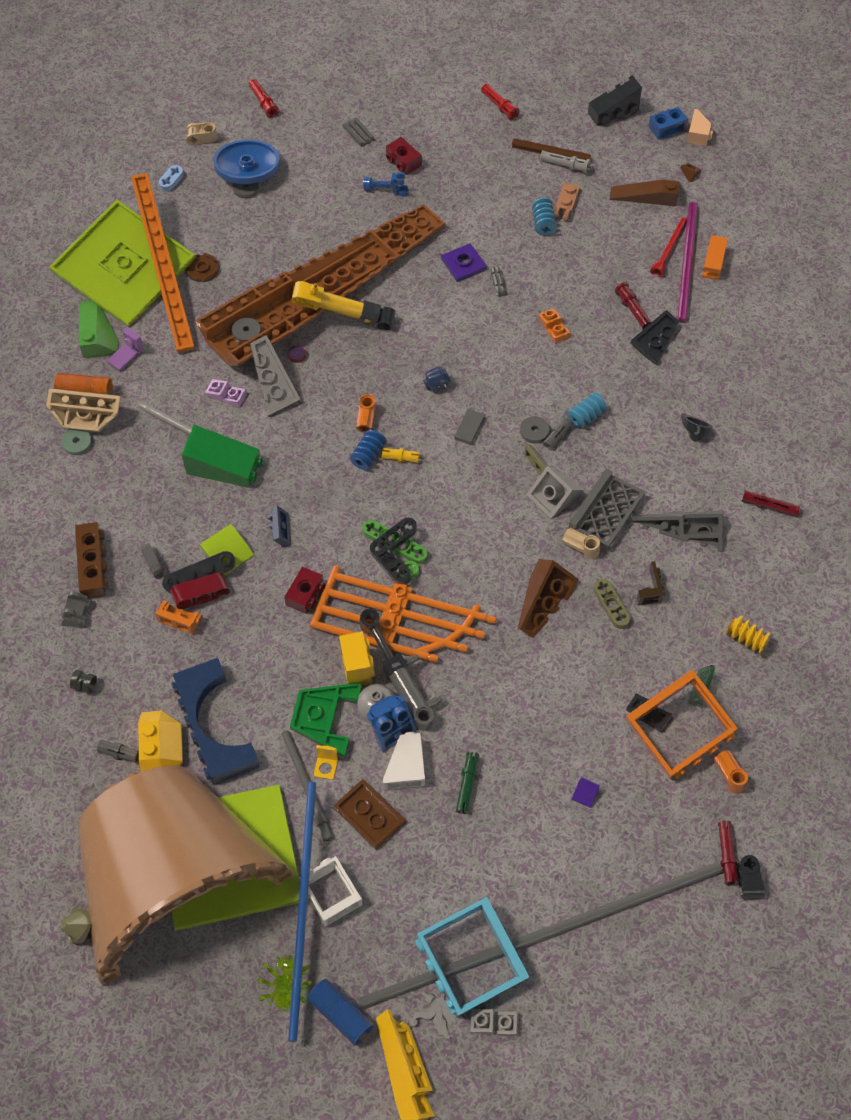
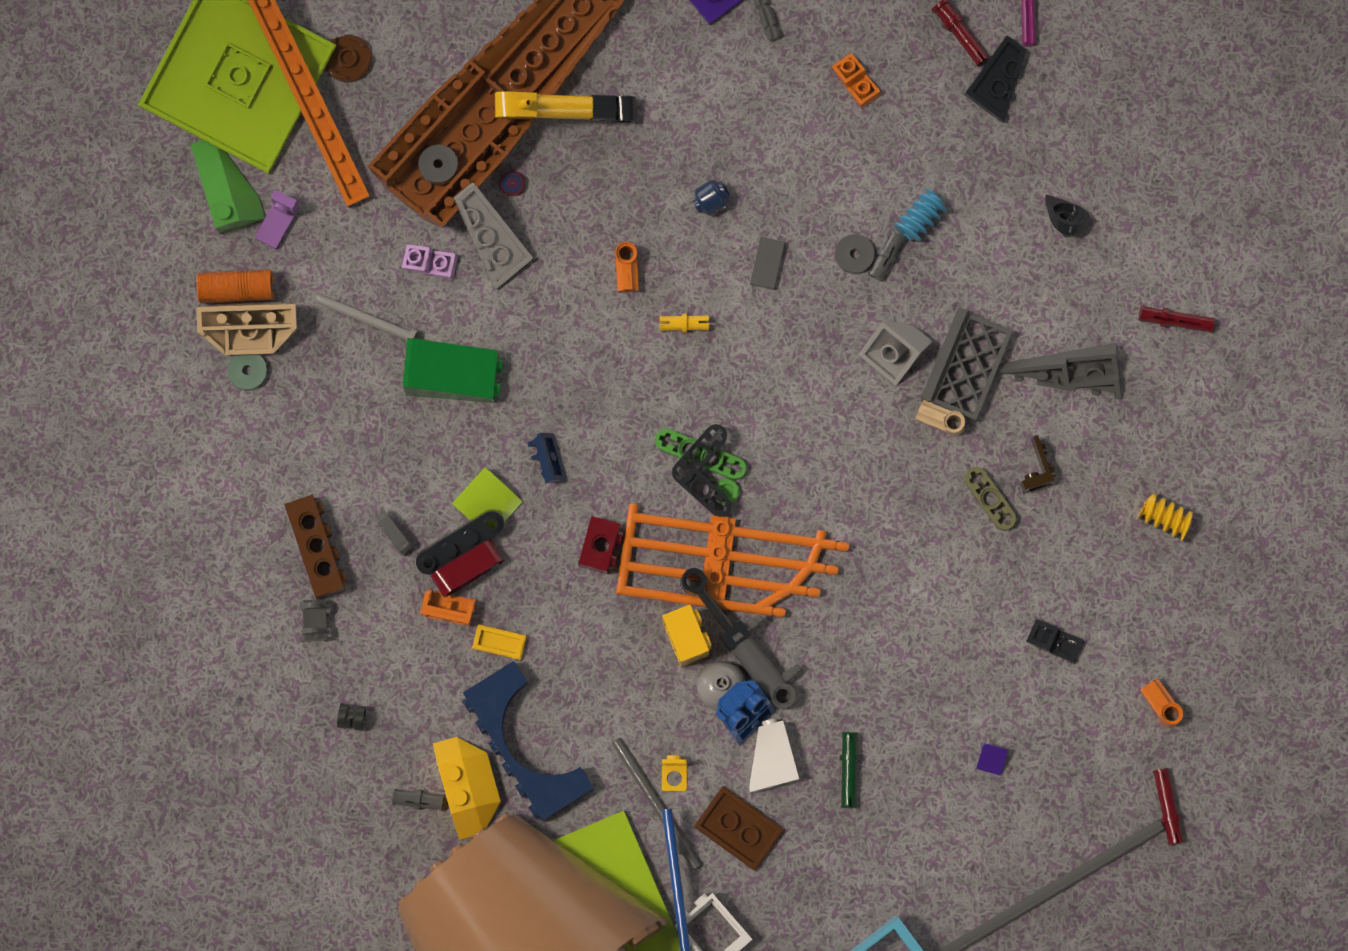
camera: 10 degrees left, 20 degrees up
green wing [290,682,363,758] -> none
blue piece [350,430,387,471] -> none
reddish brown wedge [518,559,579,638] -> none
olive slope [524,443,548,475] -> none
orange window [625,669,738,779] -> none
clear green slope [688,665,715,707] -> none
black piece [737,855,765,899] -> none
none -> yellow tile [472,624,527,661]

